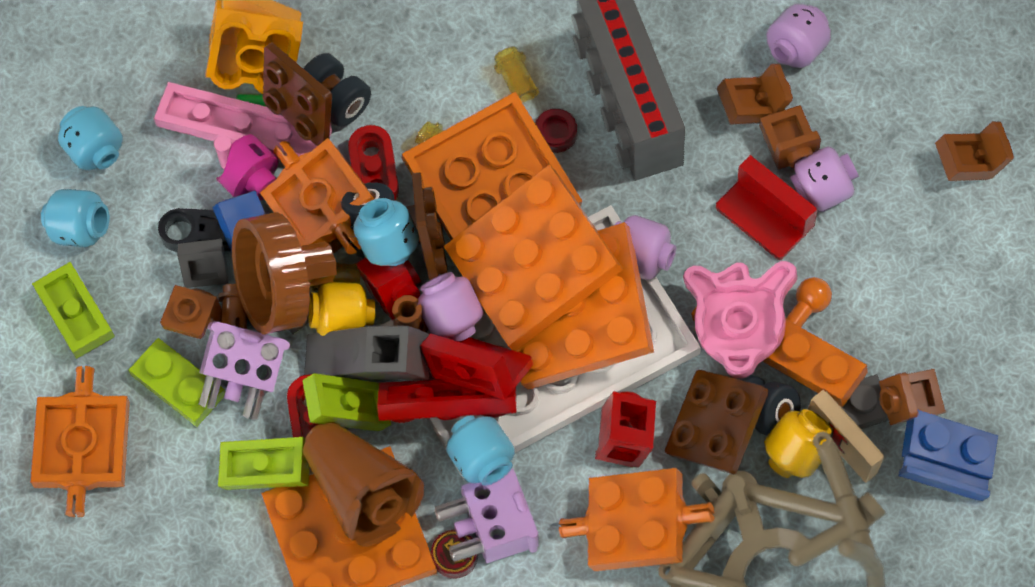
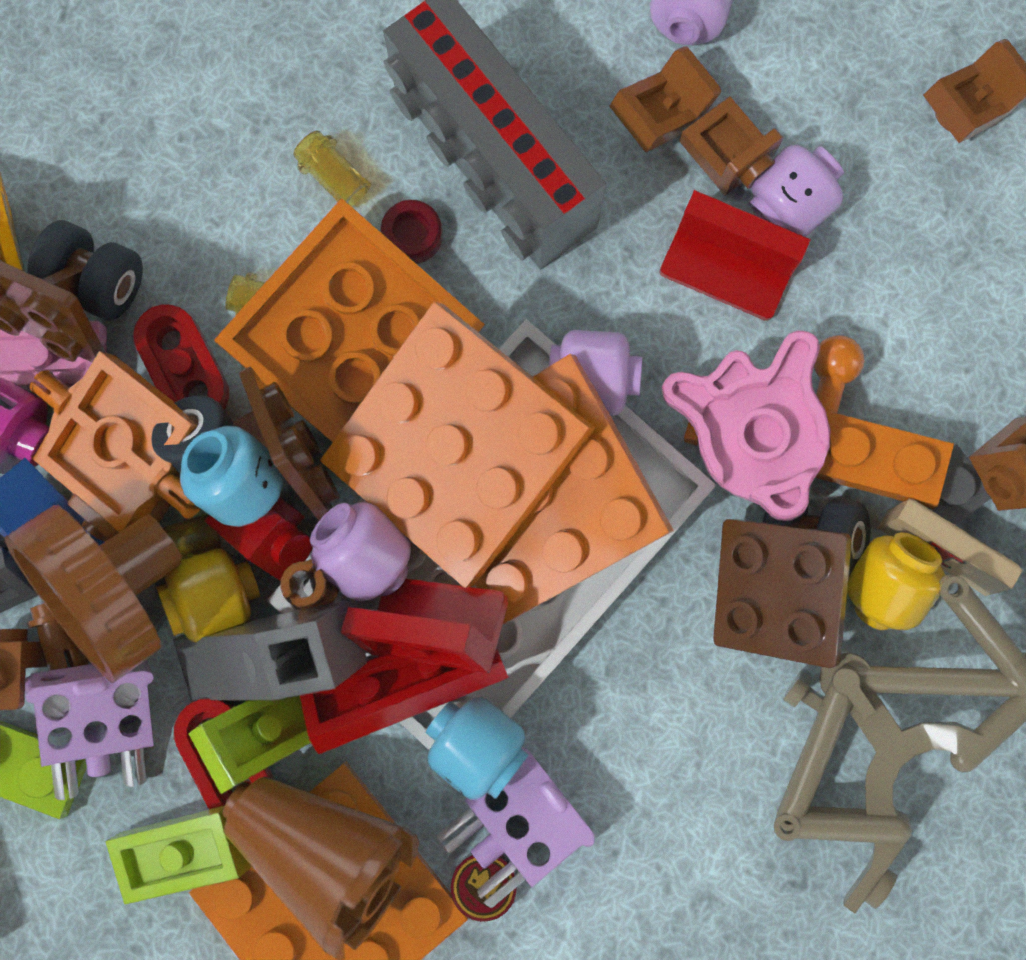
camera: 25 degrees left, 15 degrees up
orange plate [559,468,715,571] -> none
red brick [595,391,656,468] -> none

